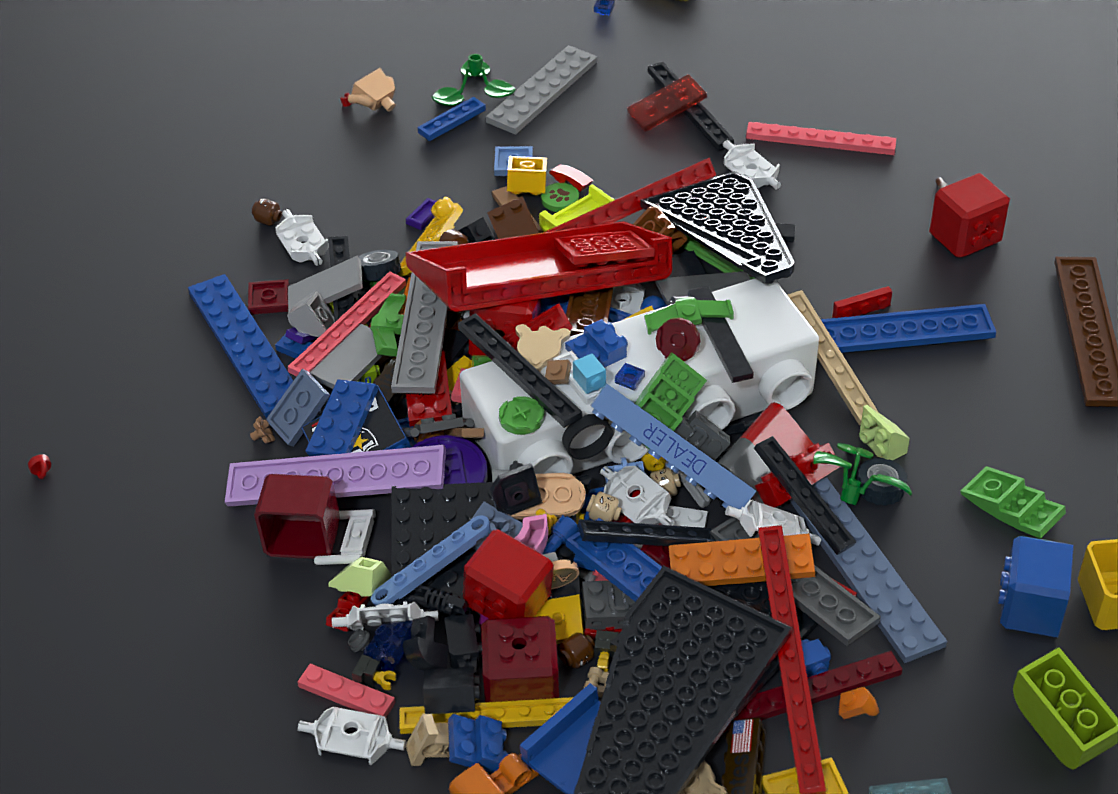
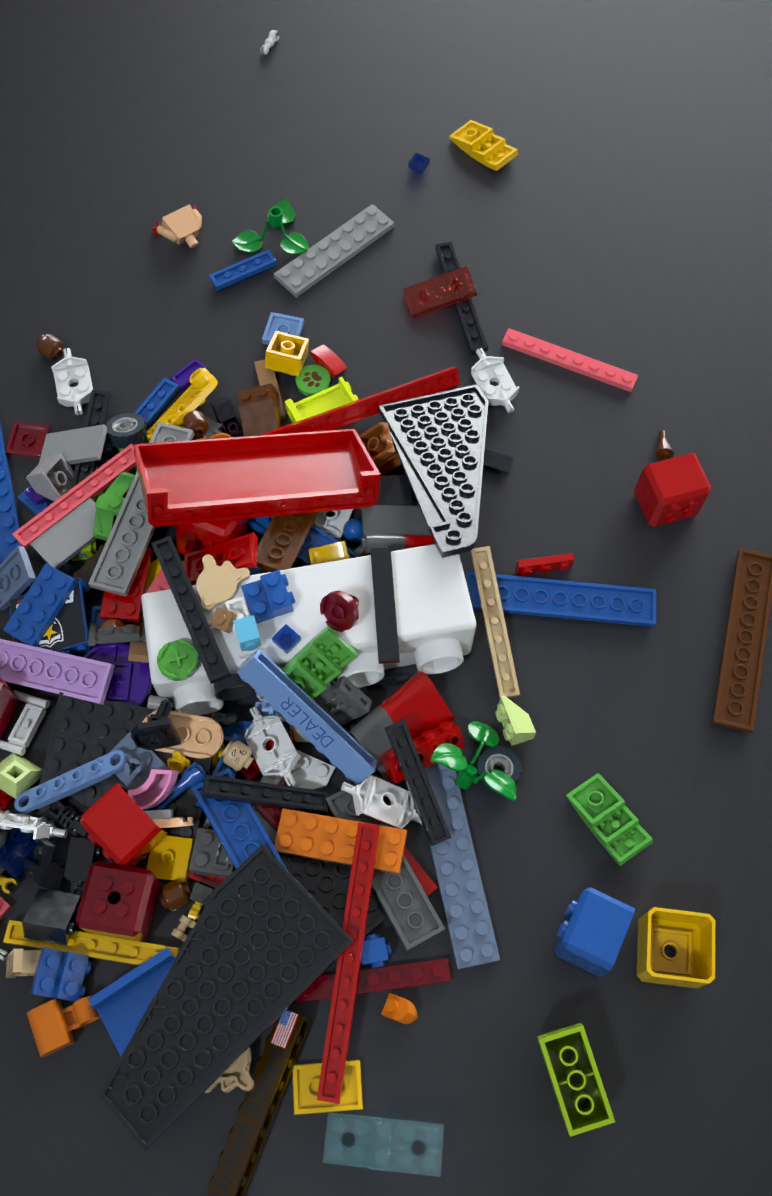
camera: 10 degrees right, 20 degrees up
red plate [554,230,654,267] -> none
bright green plate [644,297,734,335] -> none
none -> blue plate [134,377,180,427]

